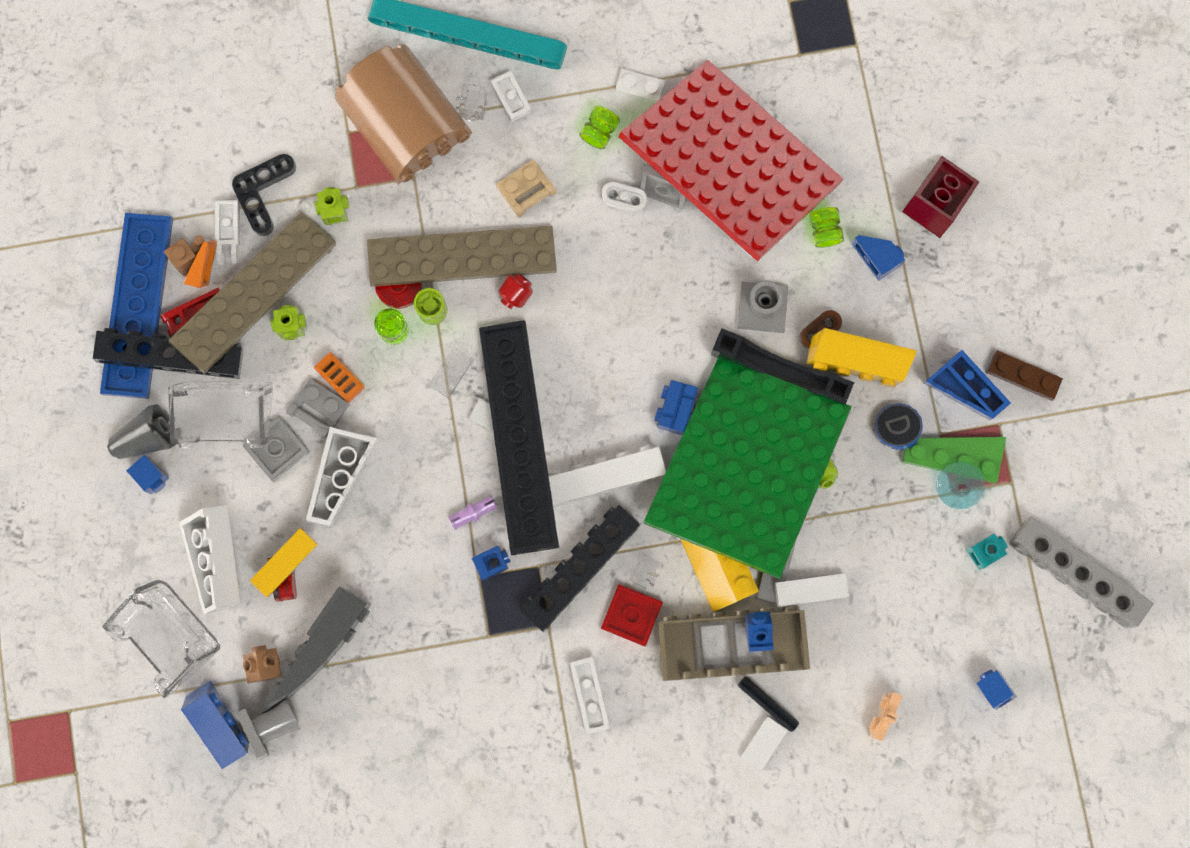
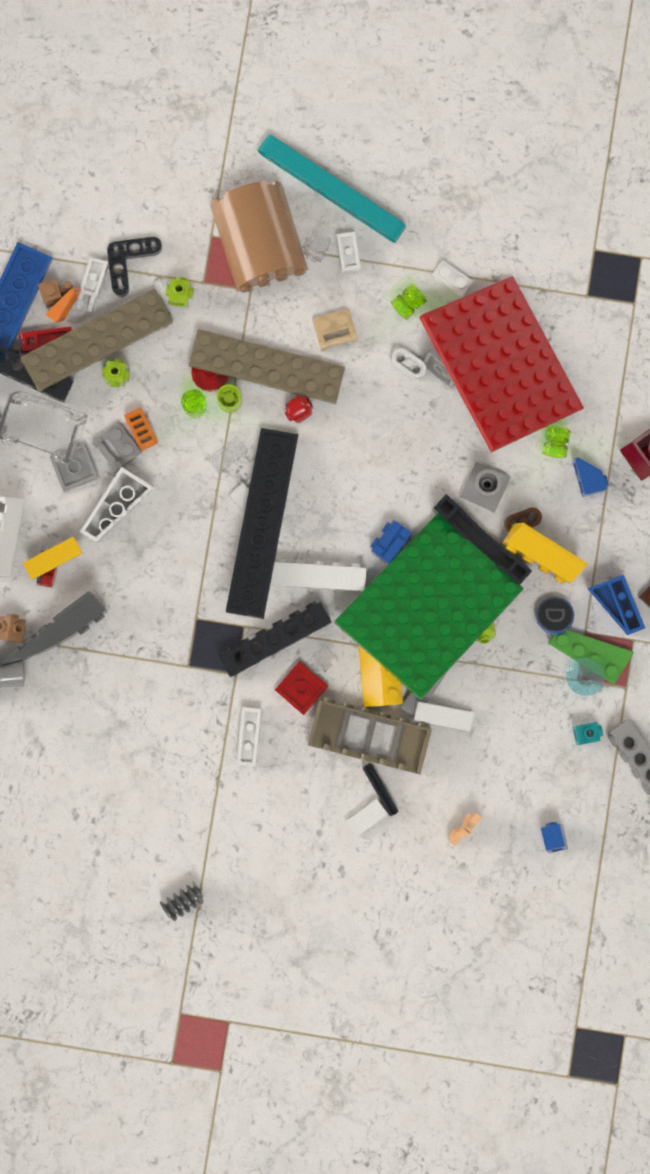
camera: 10 degrees right, 5 degrees up
lavender pin [448,495,498,530] -> none
blue brick [472,546,511,581] -> none
blue brick [745,611,774,652] -> none

